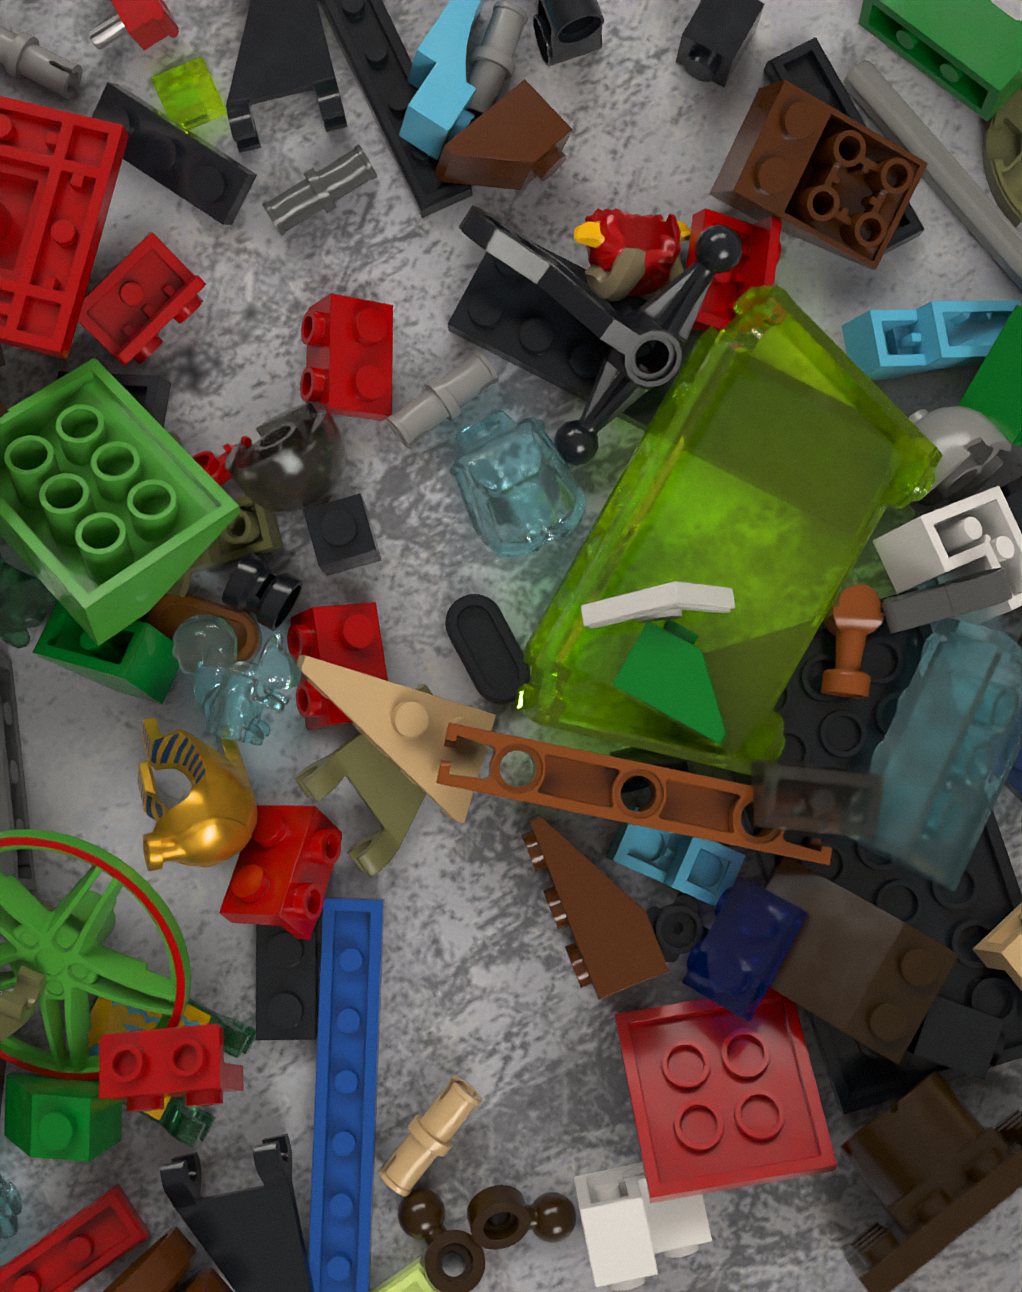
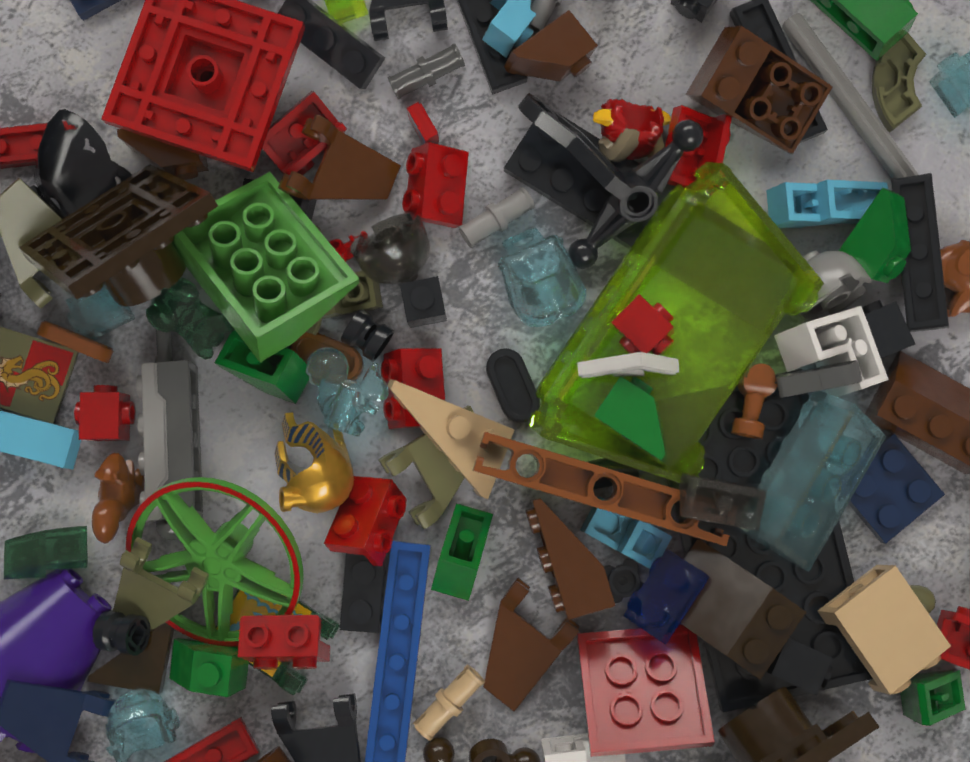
camera: 10 degrees right, 0 degrees up
none -> reddish brown flag [278,115,401,200]
none -> red tile [407,102,439,144]
none -> green slope [431,503,493,601]
none -> reddish brown flag [483,577,580,711]
none -> red brick [611,294,675,356]

